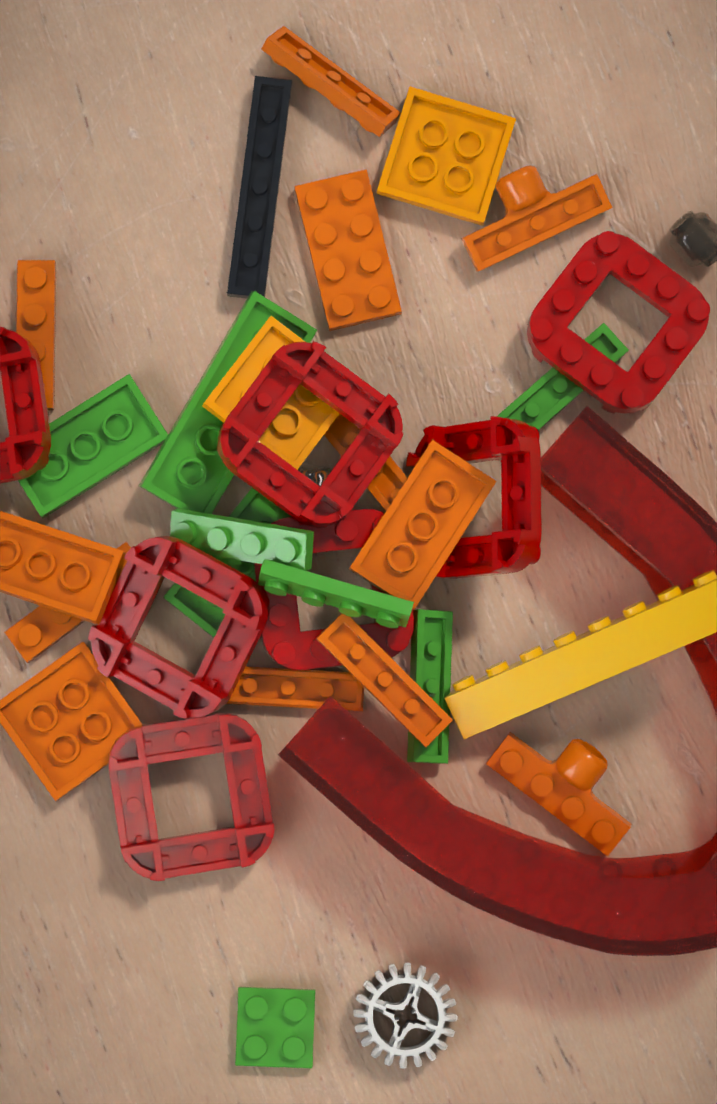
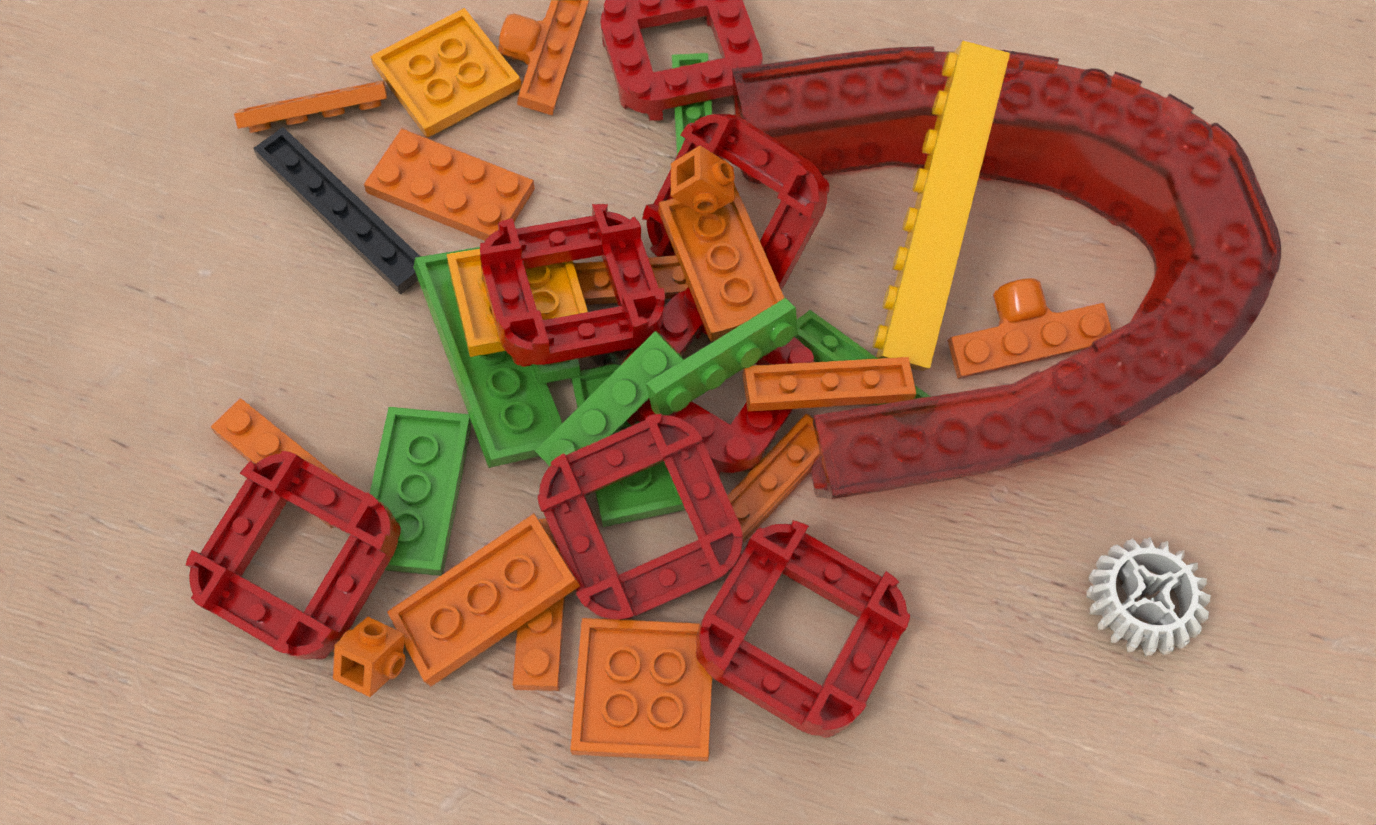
camera: 45 degrees left, 20 degrees down
bright green plate [235,987,315,1068] -> none
none -> orange brick [671,145,735,217]

